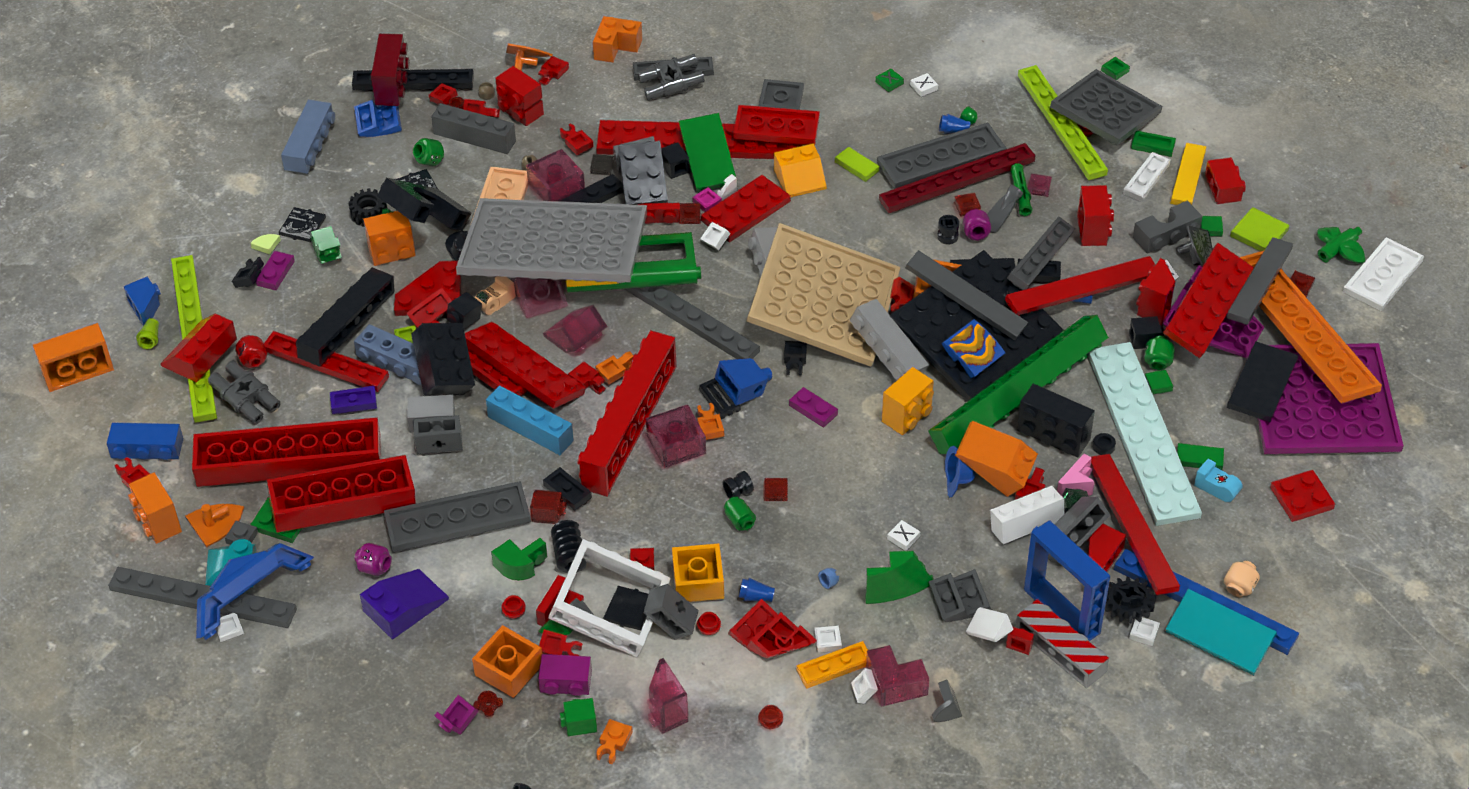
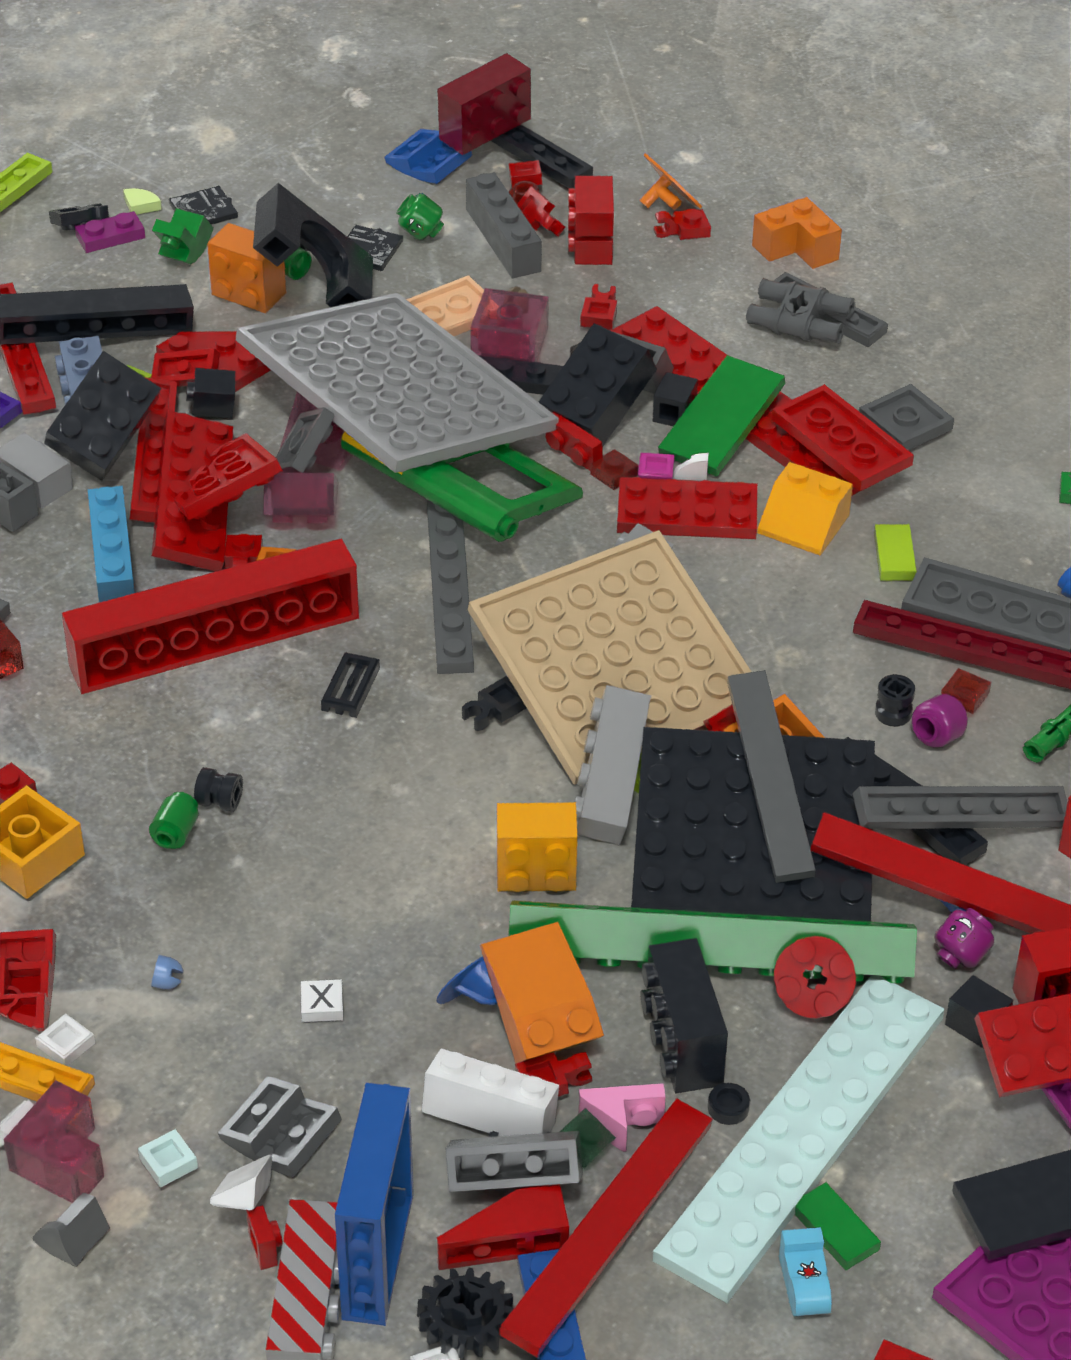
camera: 45 degrees right, 5 degrees down
sand blue brick [281,100,335,174] -> none
light nougat leg [475,276,516,315] -> none
black plate [543,467,592,511] -> none
clear pink brick [646,404,706,468] -> none
orange plate [697,403,724,441] -> none
white plate [700,222,731,251] -> none
blue torso [715,358,772,405] -> none
blue cone [739,578,775,602] -> none
clear red tile [764,478,788,501] -> none
magenta plate [789,387,838,428] -> none
green slope [865,551,934,604] -> none
slope [941,319,1005,378] -> none
dark grey piece [987,185,1023,233] -> none
green head [1144,336,1175,370] -> none
green tile [1145,370,1173,395] -> none
none -> light aqua plate [138,1129,198,1188]
none -> red plate [174,433,283,520]
none -> dark grey plate [275,407,334,478]
none -> red plate [774,936,856,1018]
none -> magenta head [934,908,995,969]

